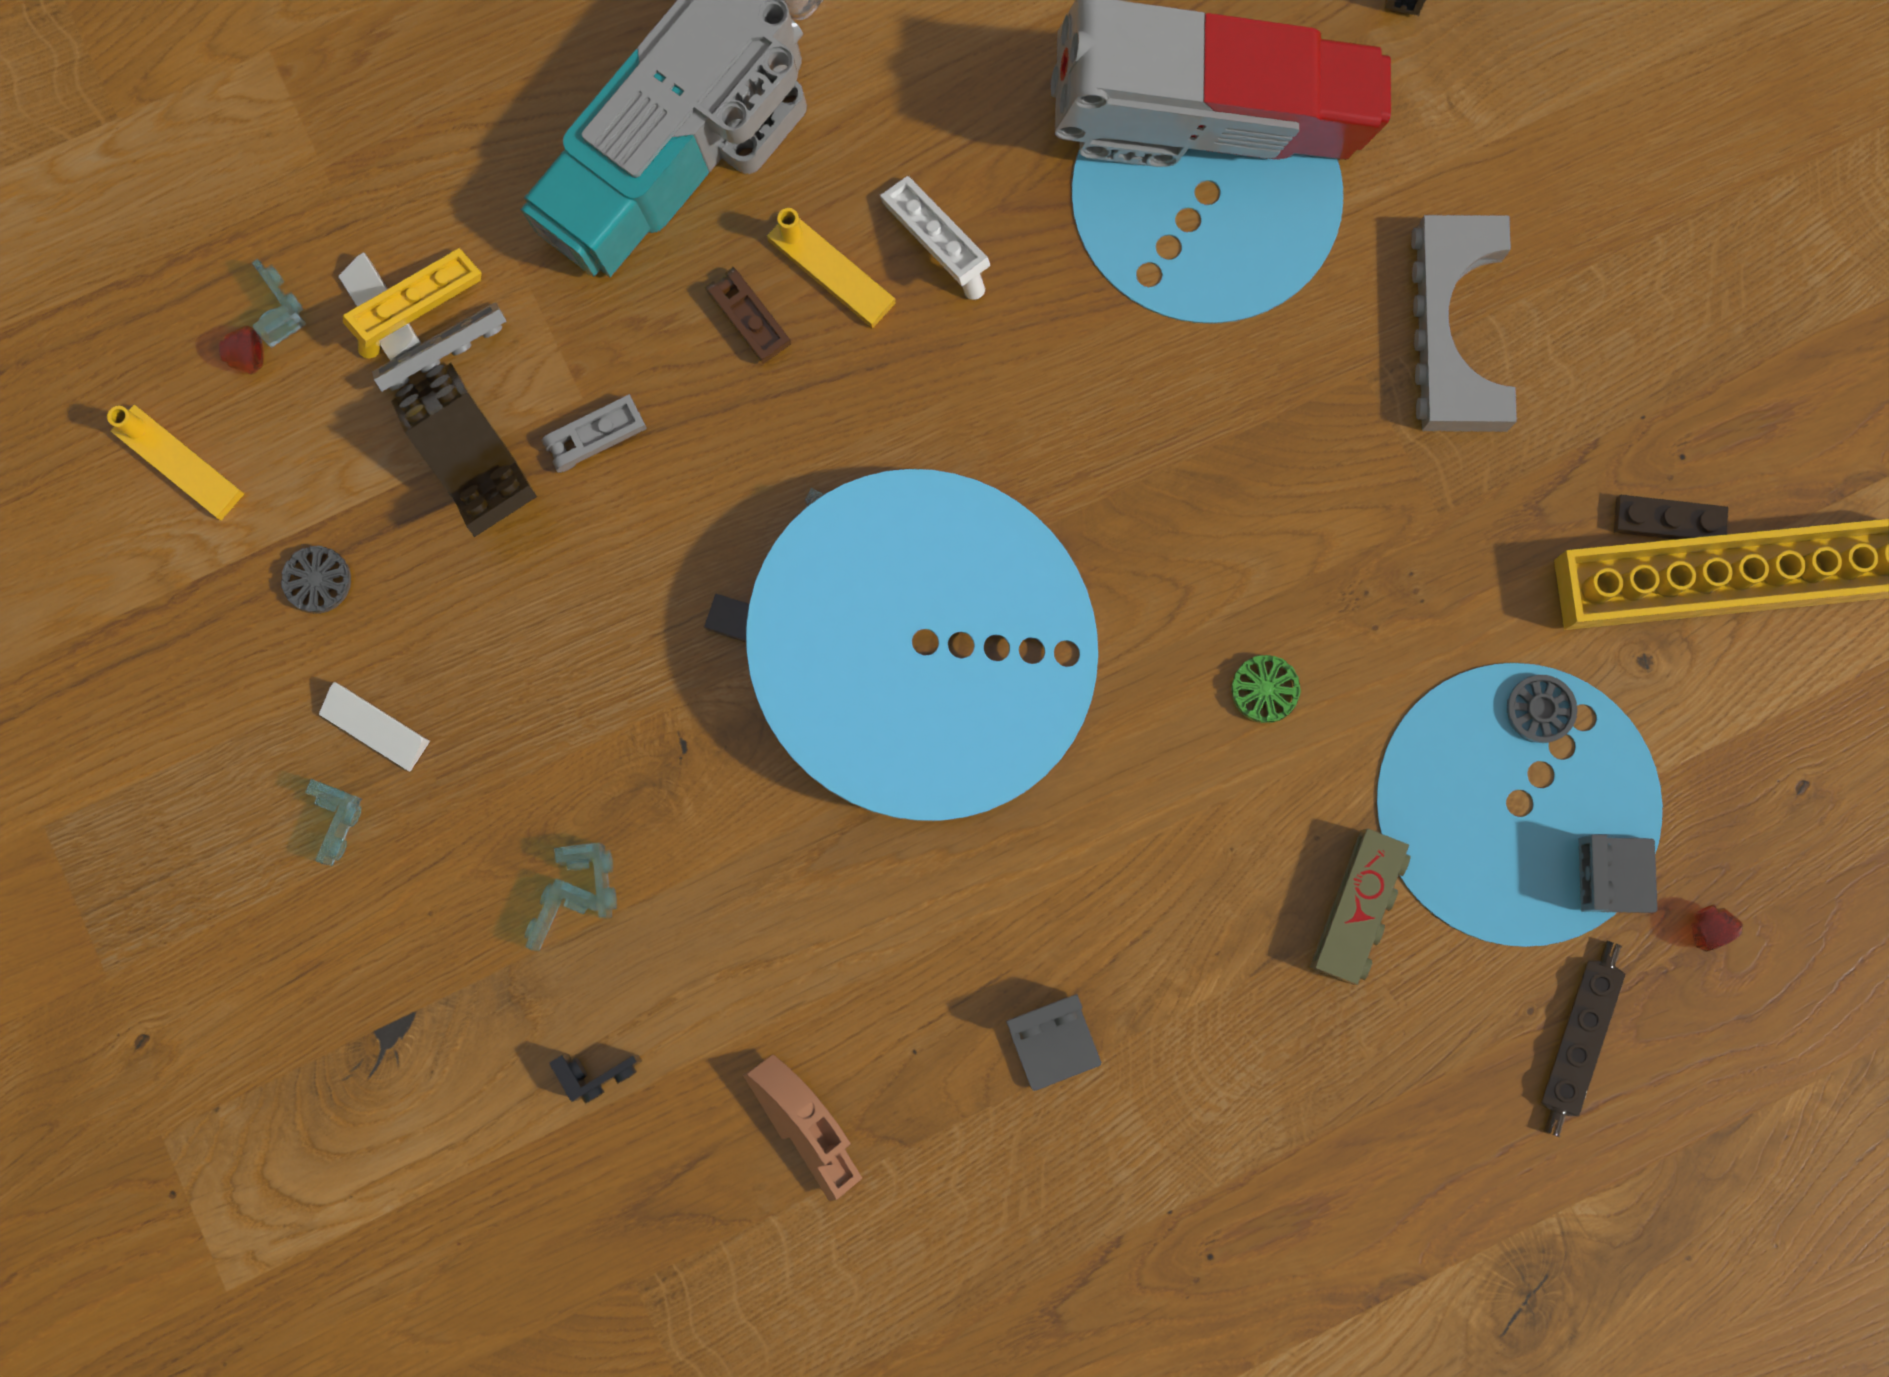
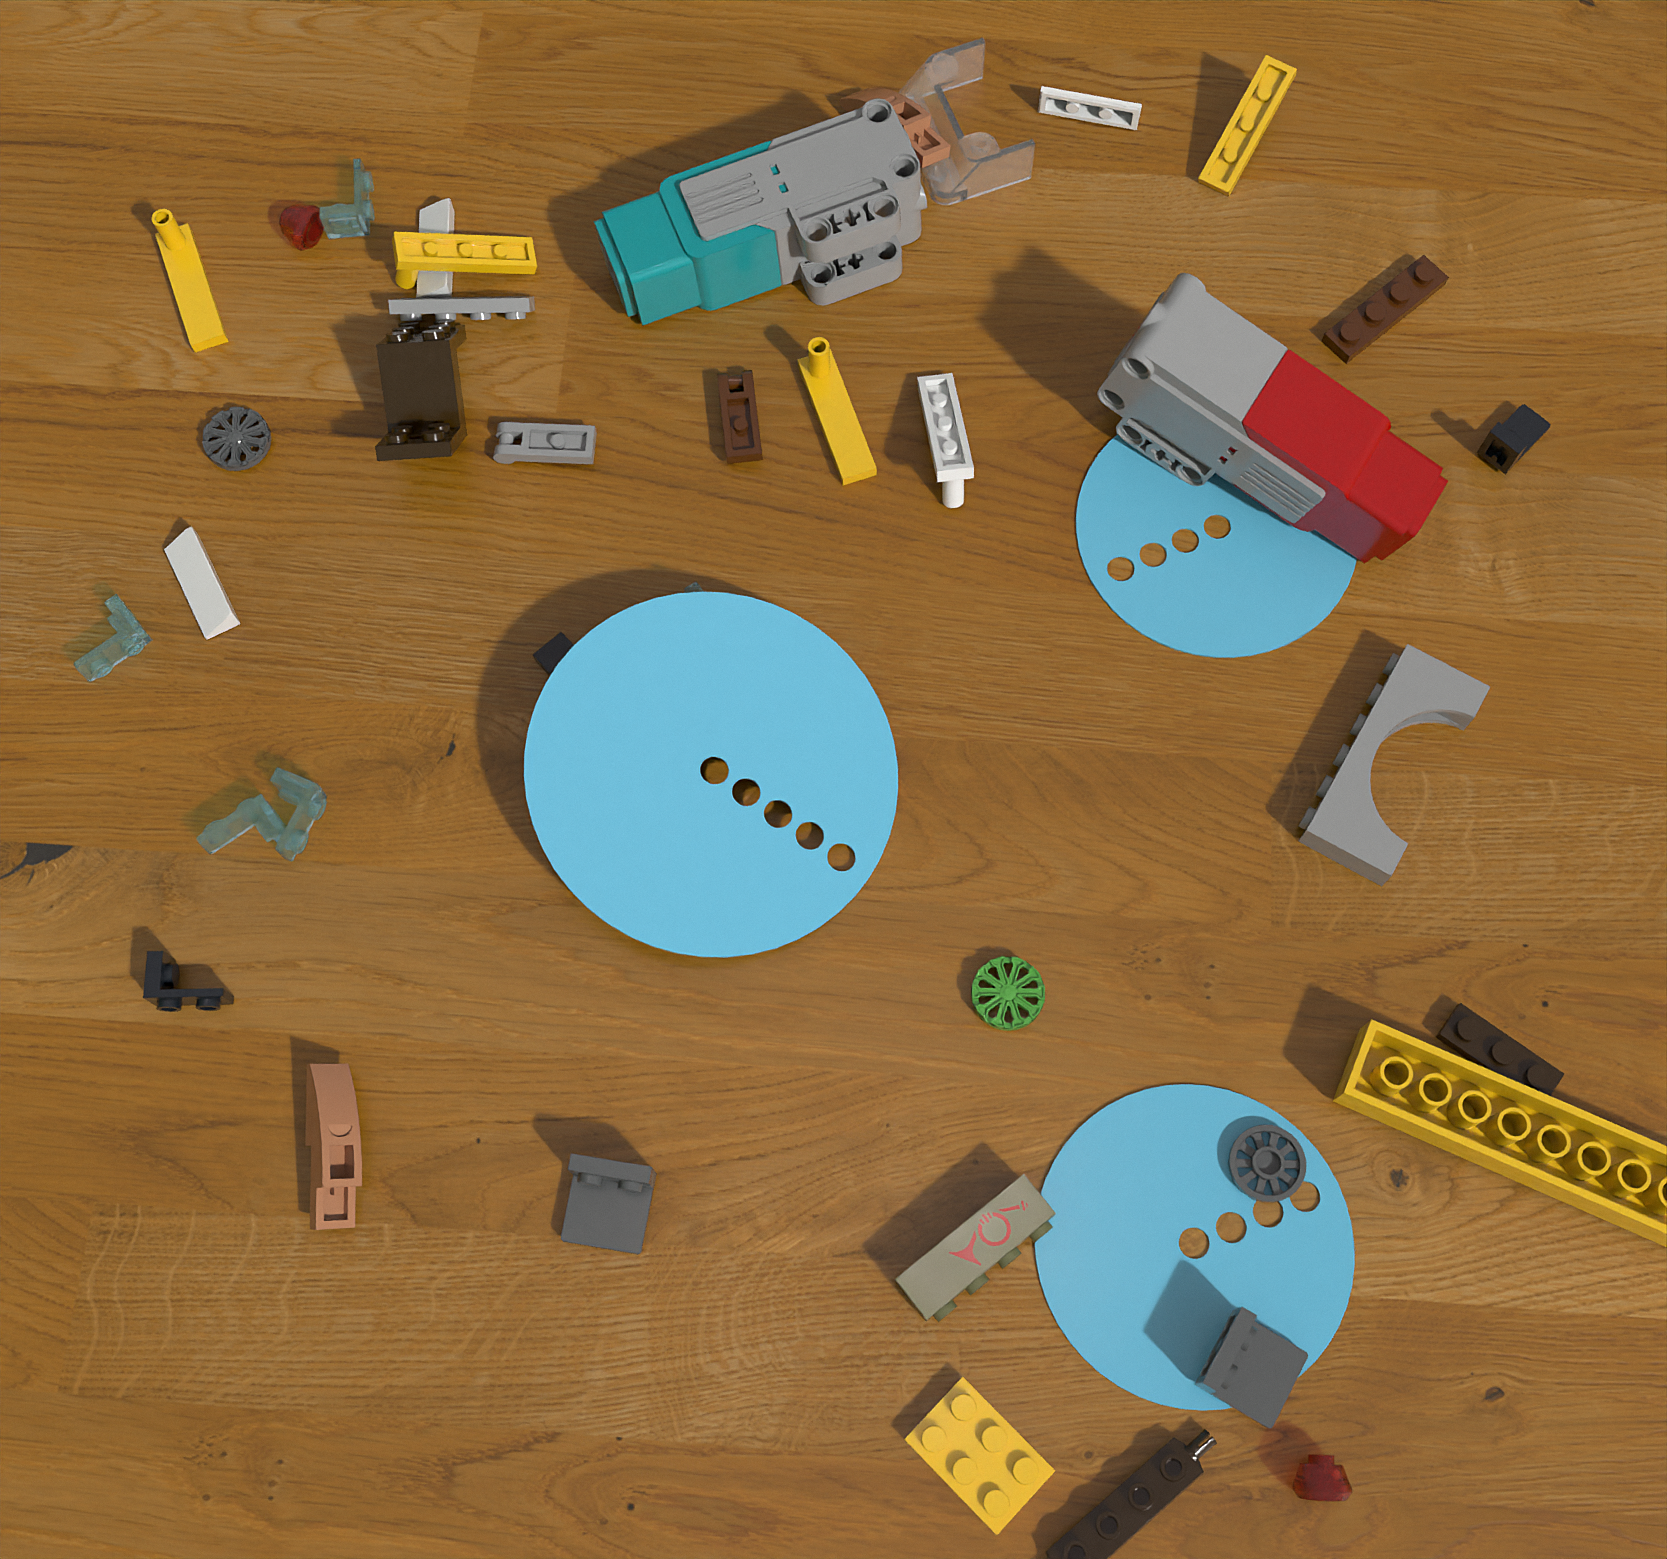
camera: 30 degrees right, 10 degrees down
none -> yellow plate [904,1377,1055,1535]

